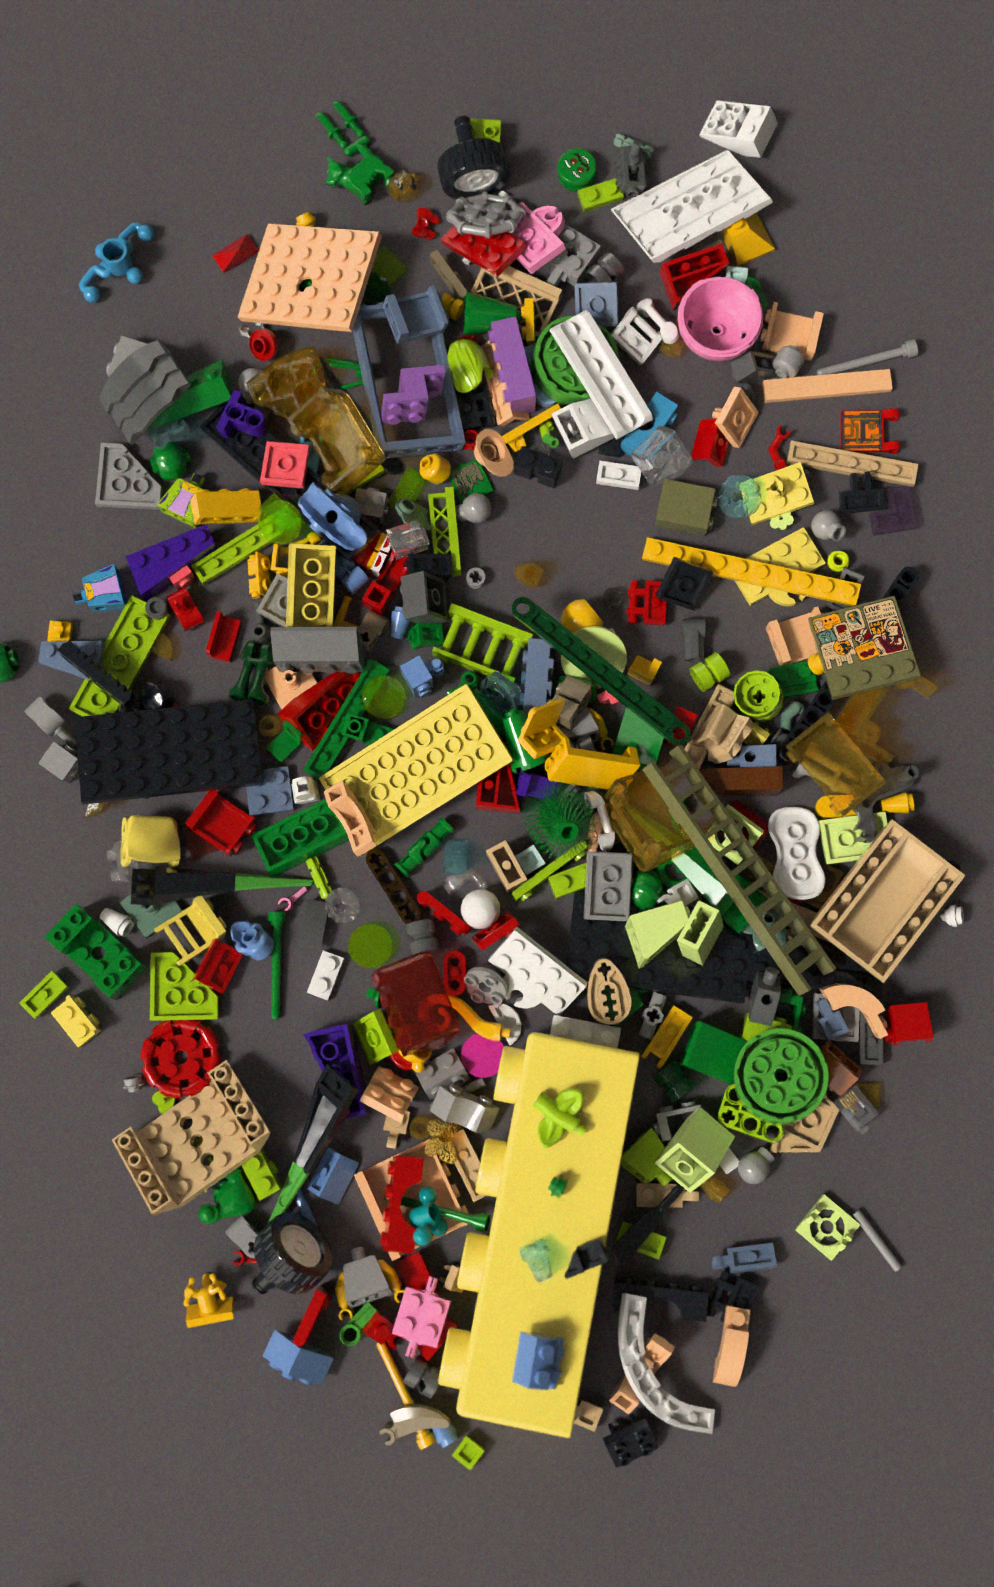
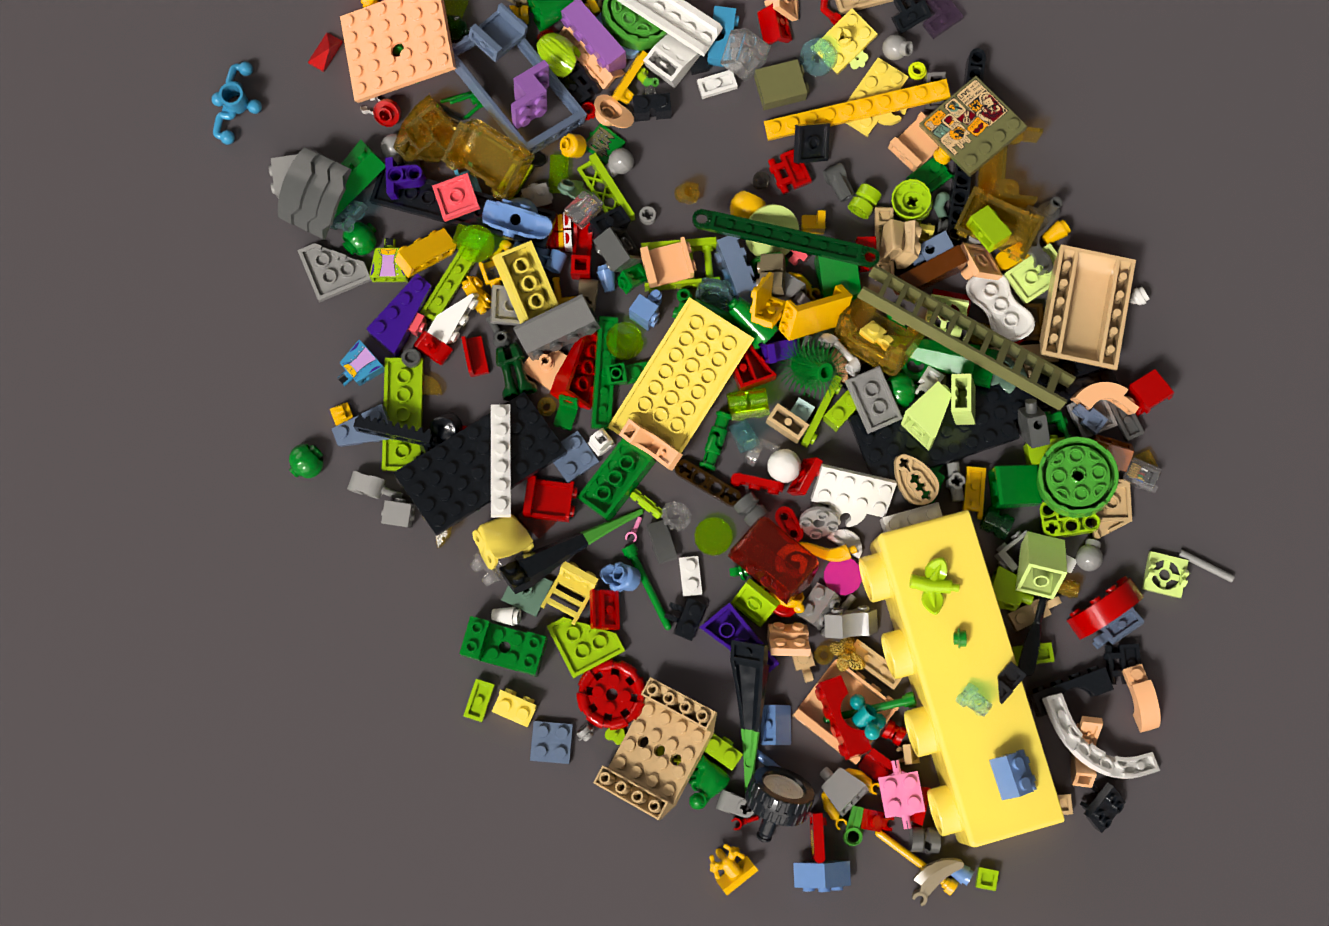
camera: 30 degrees left, 0 degrees up
none -> white slope [427,293,479,344]
none -> white plate [491,404,511,518]
none -> sand blue plate [530,721,573,764]
none -> light nougat panel [640,237,697,289]
none -> black hinge [664,598,706,641]
none -> clear neon green plate [726,388,770,421]
none -> light yellow plate [859,320,894,351]
none -> red wheel [881,719,907,746]
none -> light nougat tile [960,242,1003,280]
none -> lime brick [966,205,1012,253]
none -> red brick [1066,575,1144,640]

